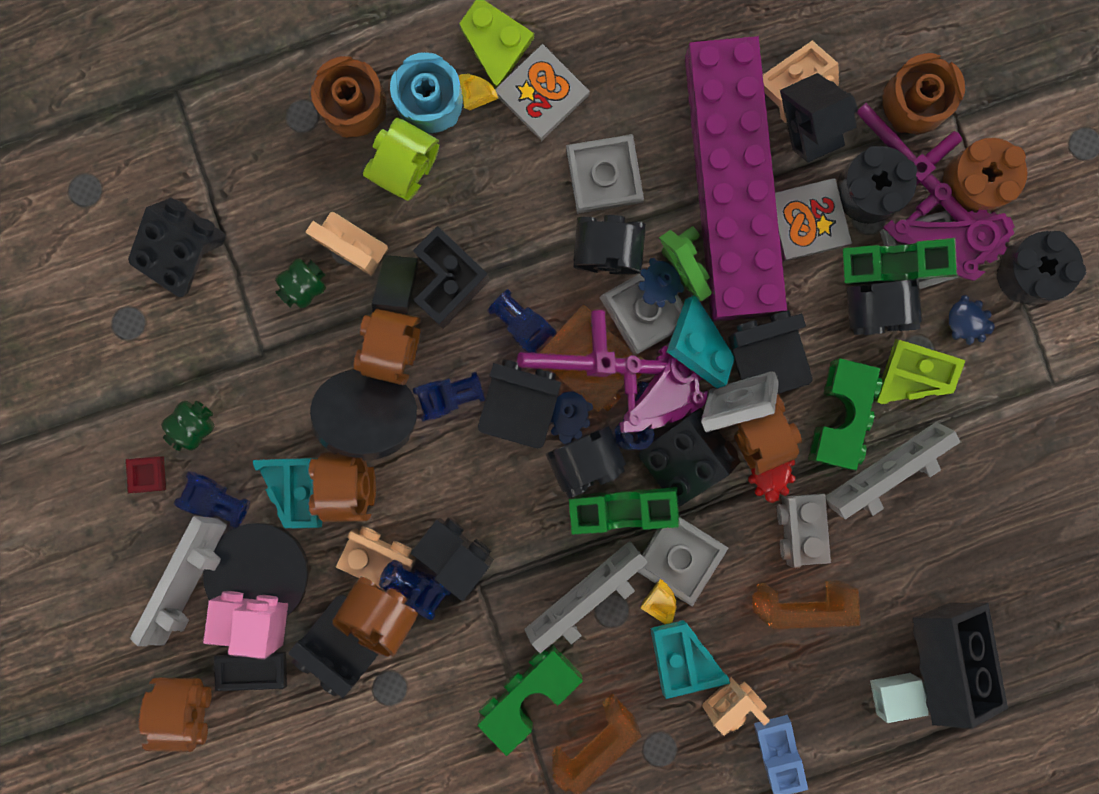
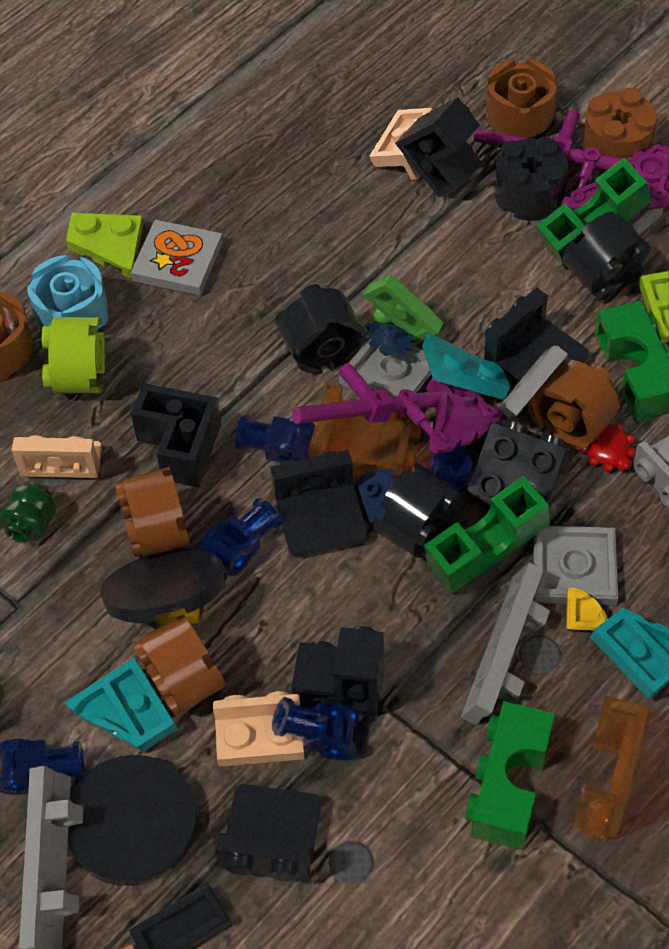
camera: 30 degrees left, 30 degrees down
bright pink brick [203,591,288,659] -> none
dark orange brick [332,576,418,657] -> none
black tile [372,255,418,315] -> none
yellow tile [458,74,499,110] -> none
light grey tile [566,134,644,214] -> none
magenta brick [685,36,787,322] -> none
light grey tile [775,178,852,262] -> none

